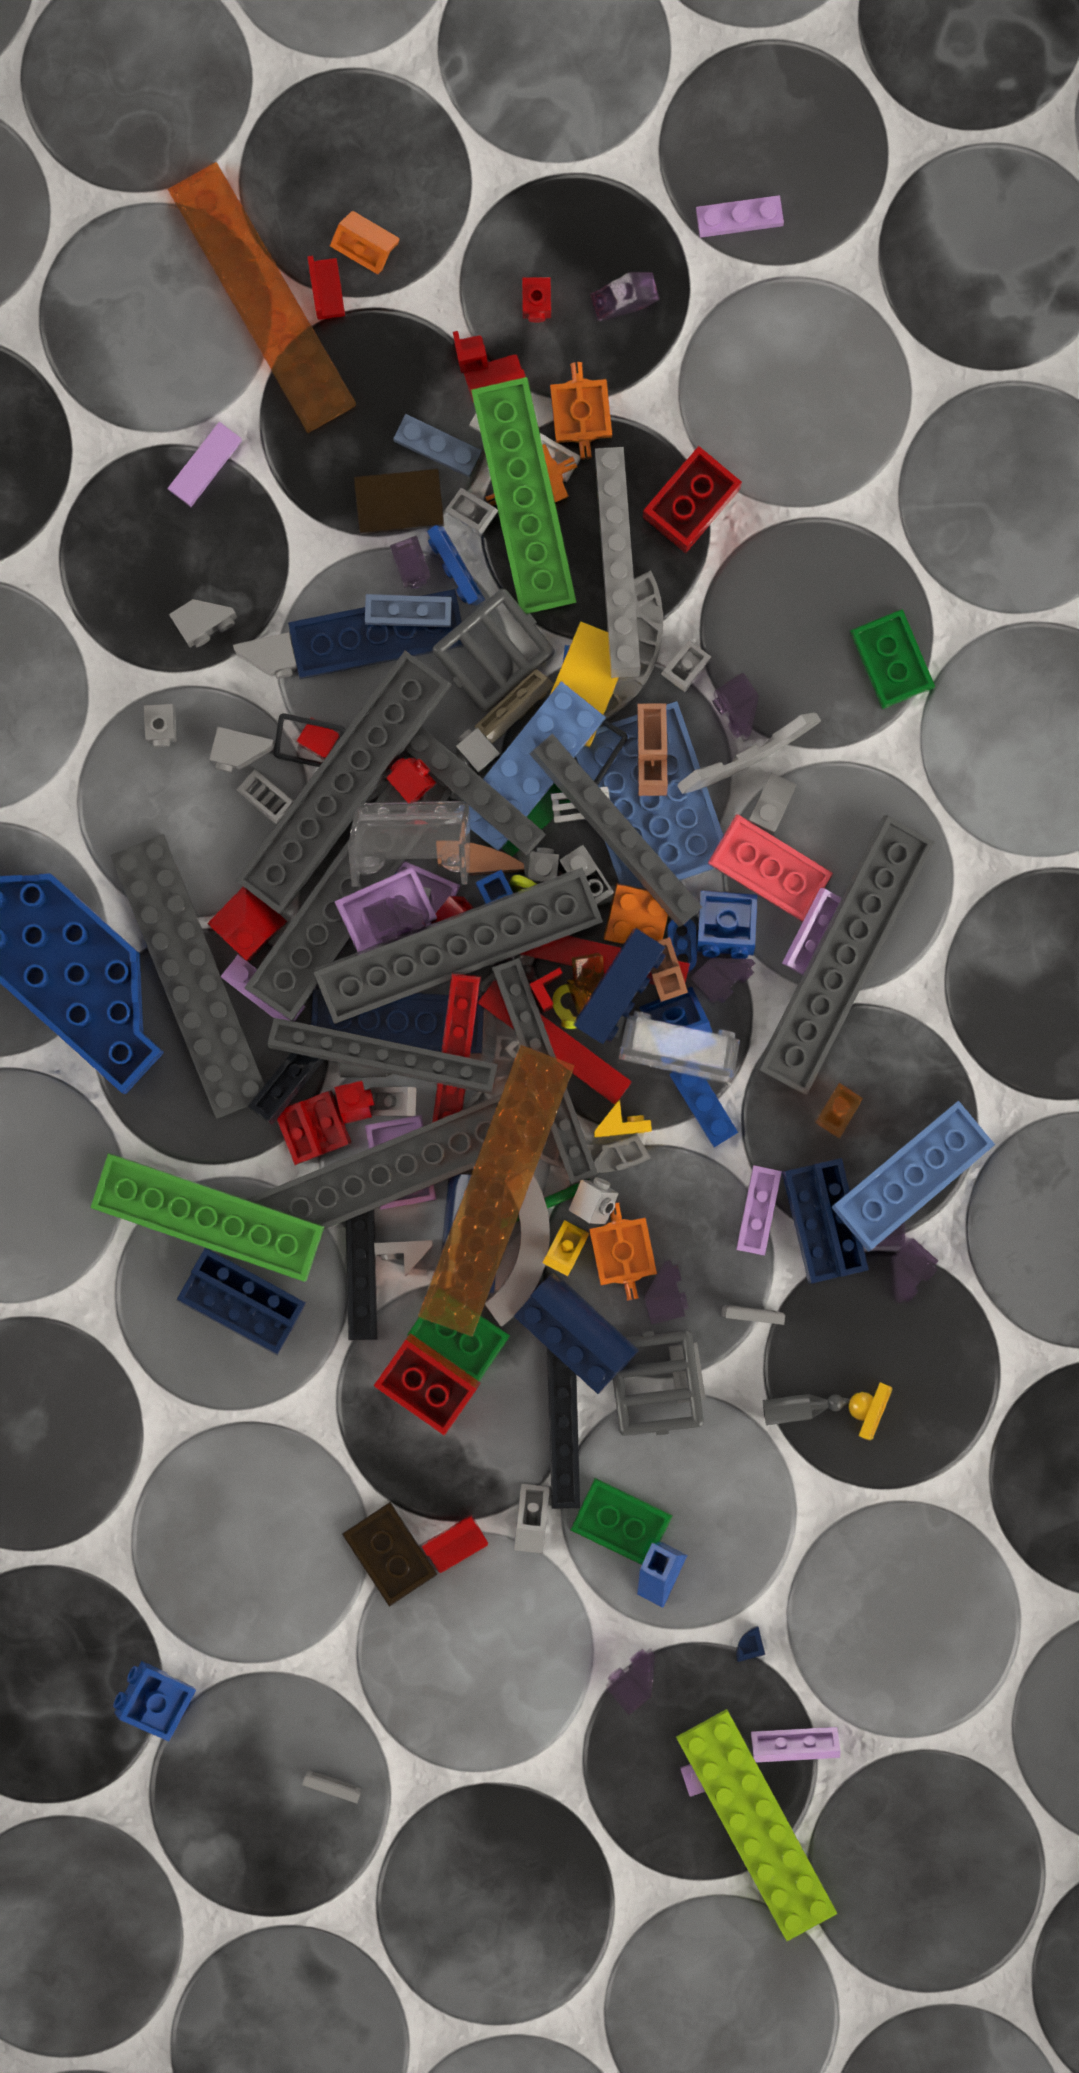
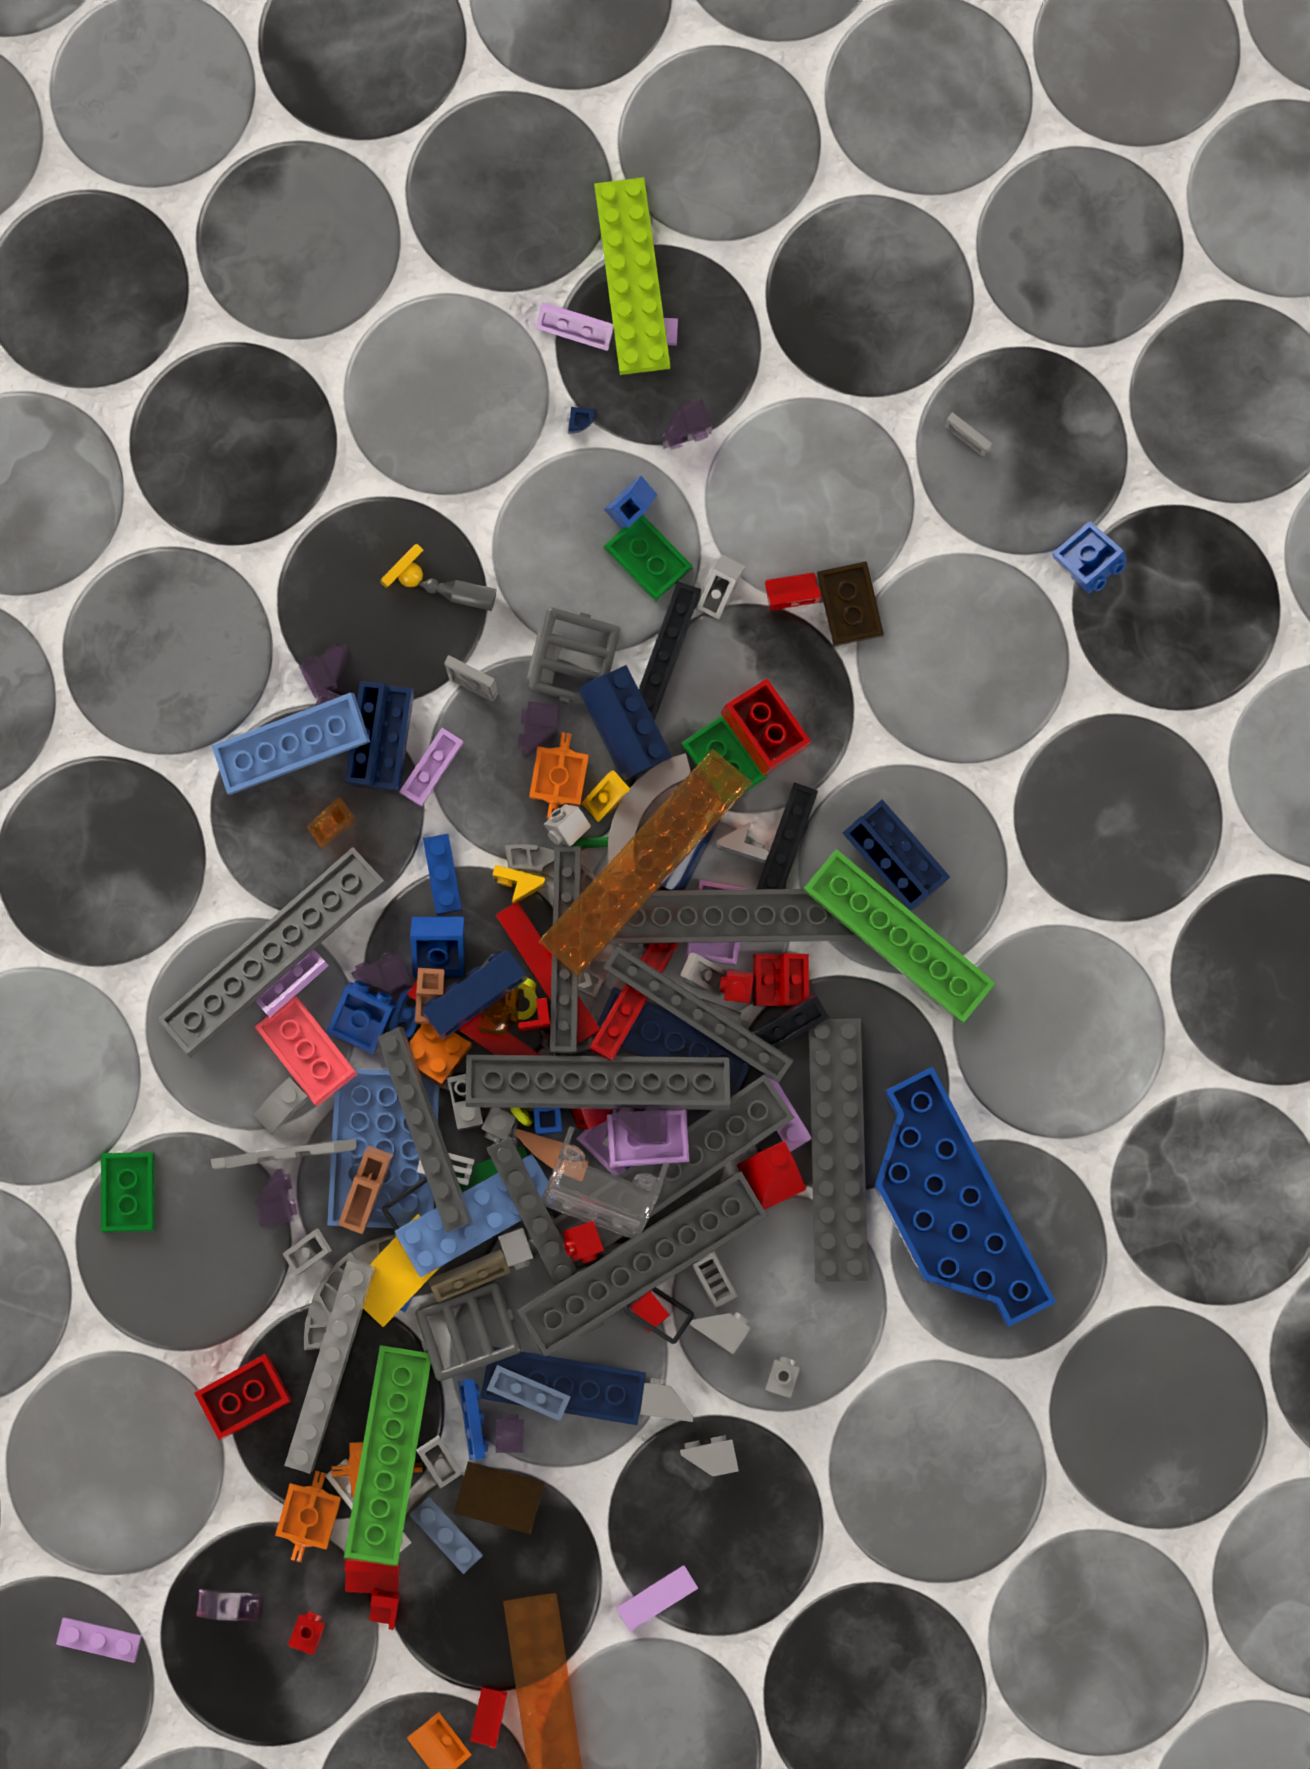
camera: 155 degrees left, 5 degrees down
clear windscreen [617,1011,740,1087] -> none

